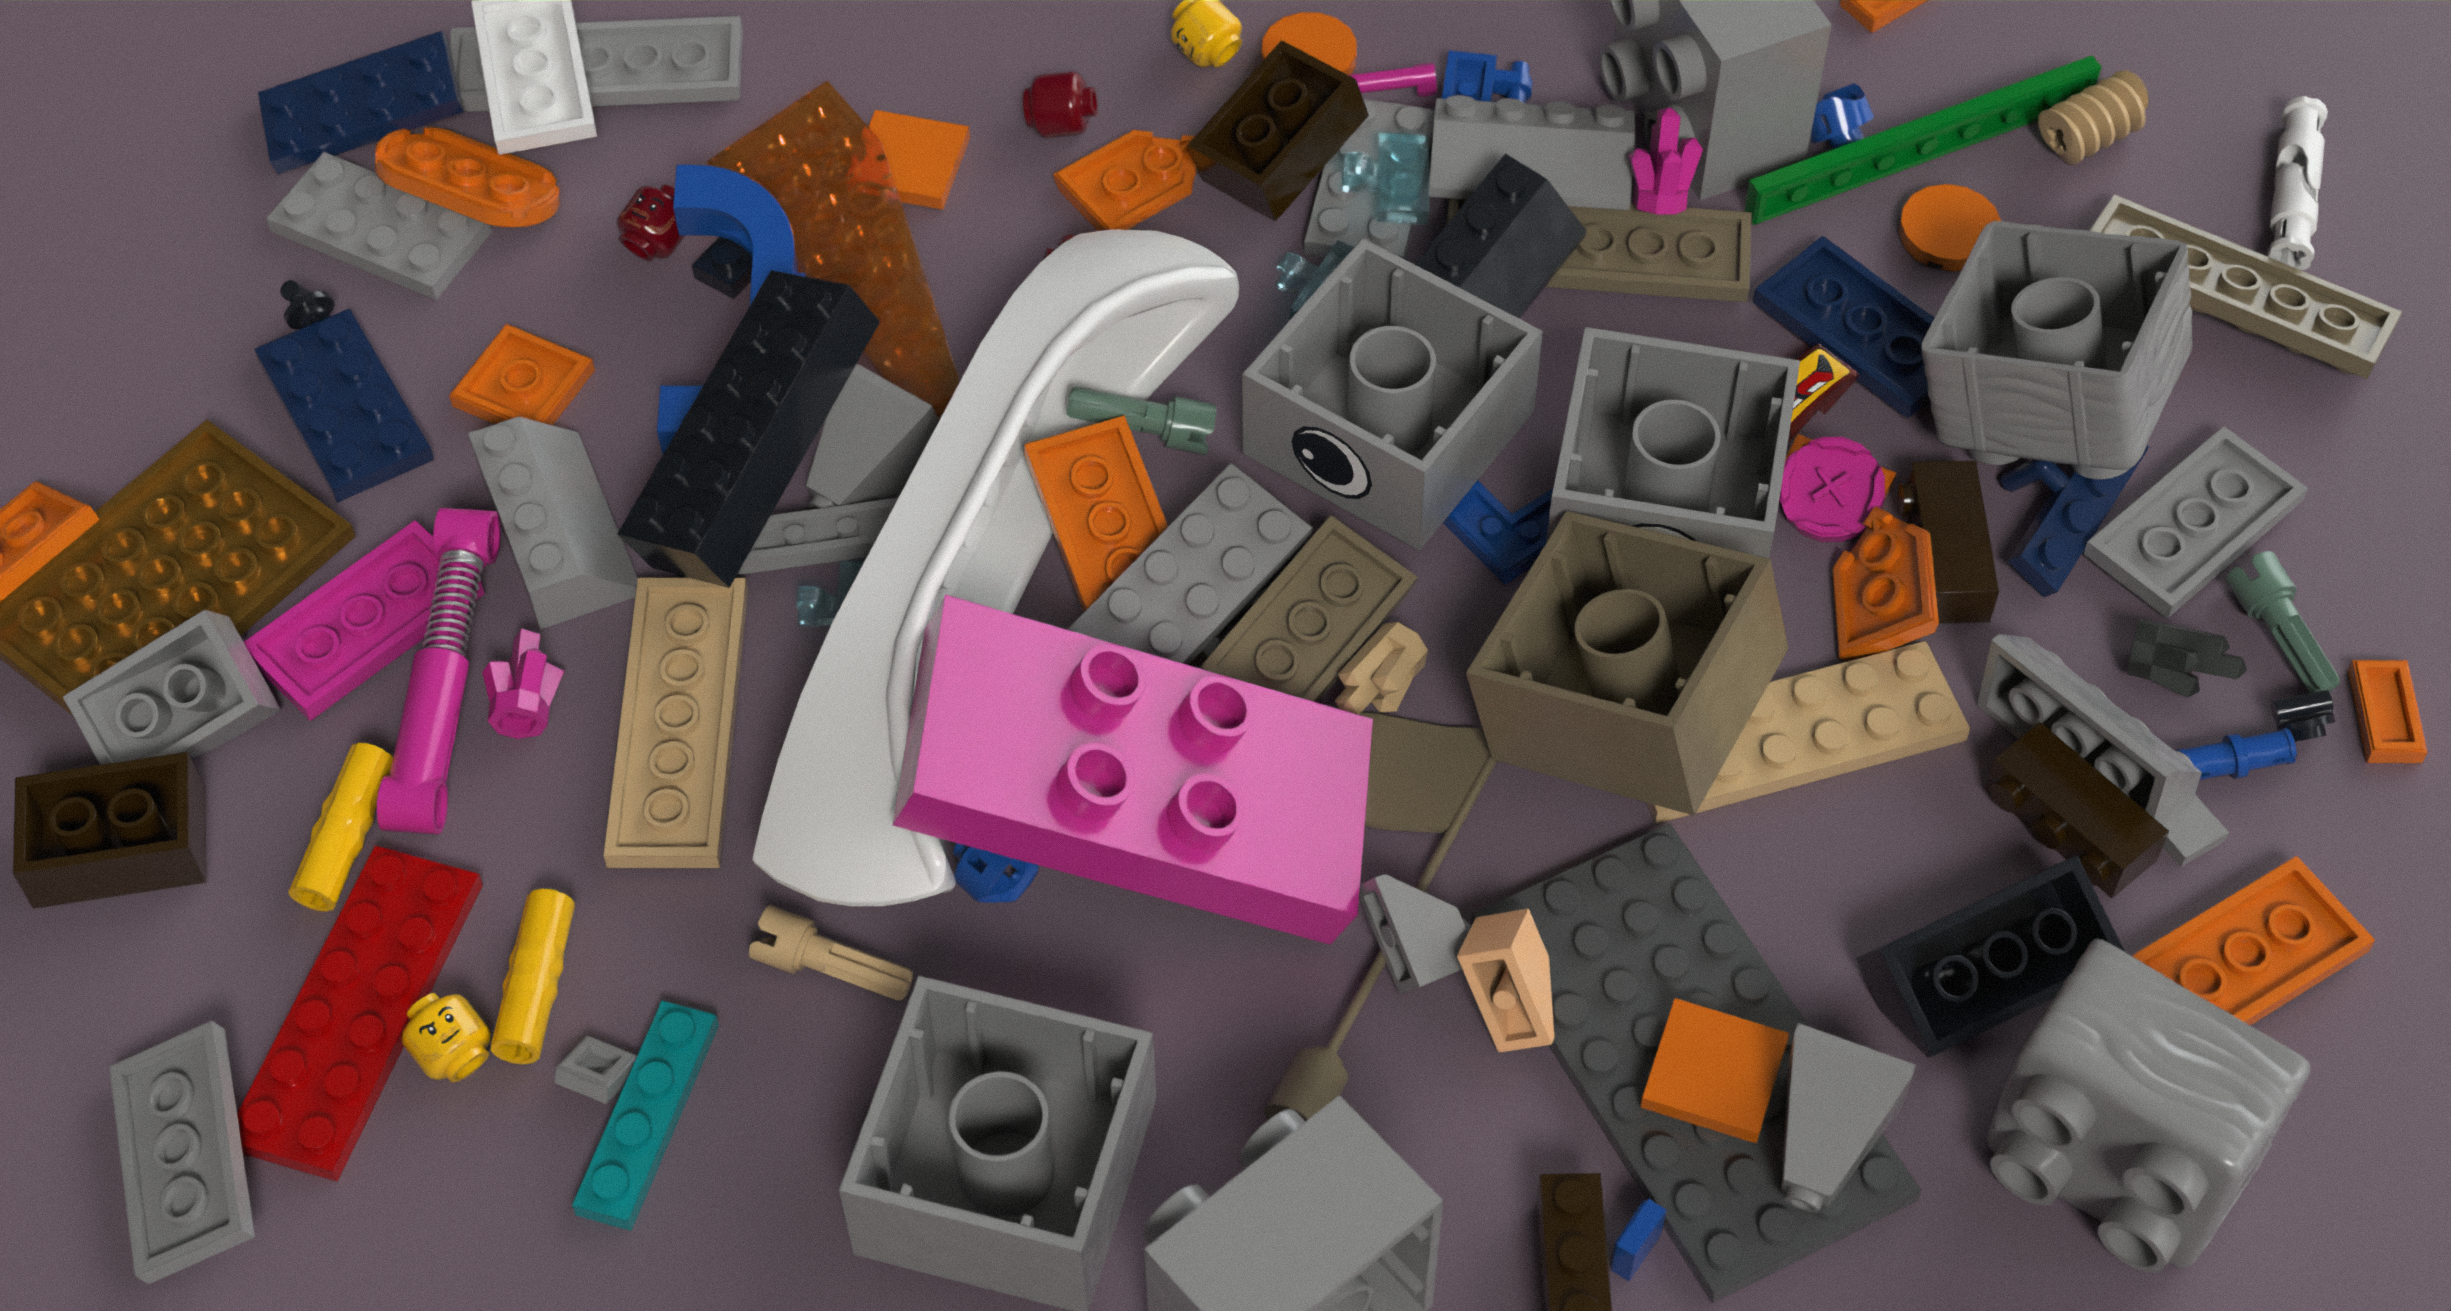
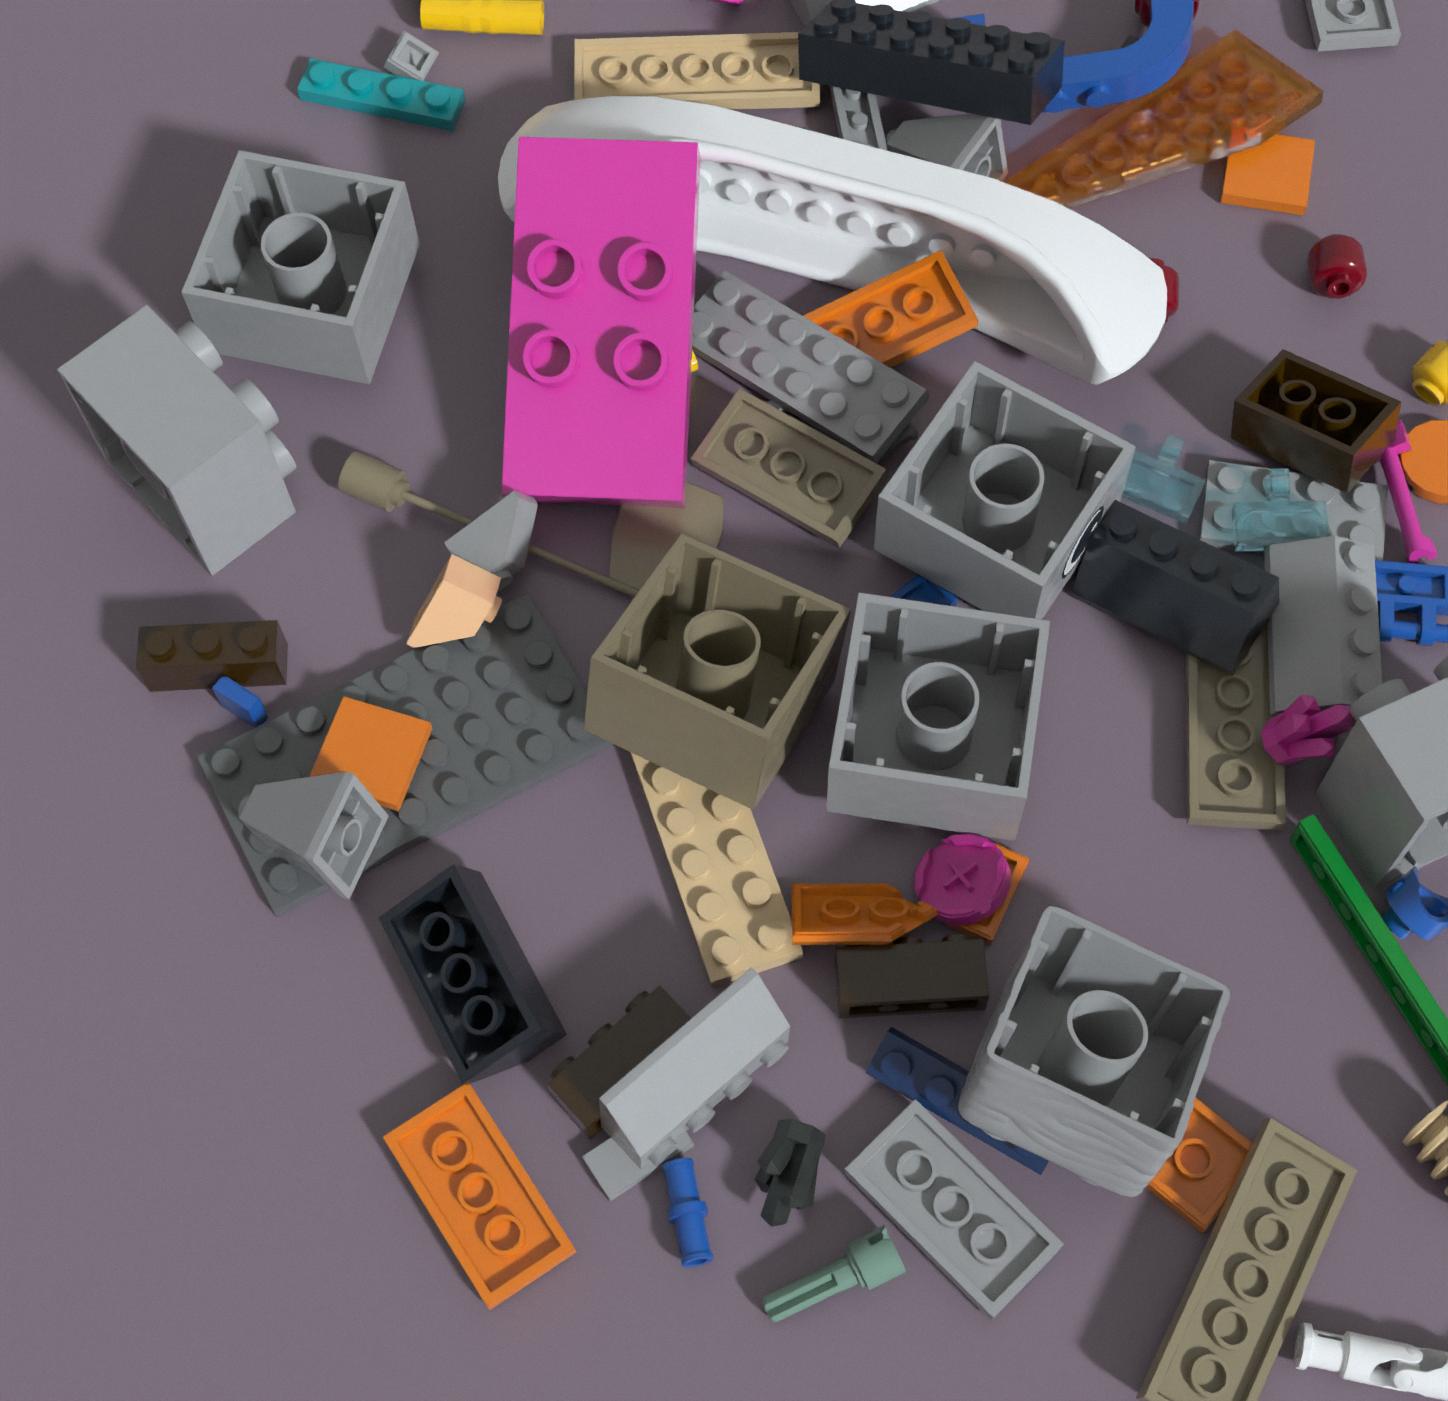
camera: 90 degrees right, 10 degrees up
tan piece [749,905,913,1001] -> none
orange tile [1053,130,1197,231] -> none
sand green piece [1066,387,1216,455] -> none
tan rock [1335,622,1428,715] -> none
dark blue plate [1753,236,1935,419] -> none
slope [1788,343,1859,443] -> none
orange tile [1898,184,2001,271] -> none
light grey brick [1987,939,2311,1273] -> none
black plate [2271,690,2335,742] -> none
orange tile [2348,660,2428,763] -> none

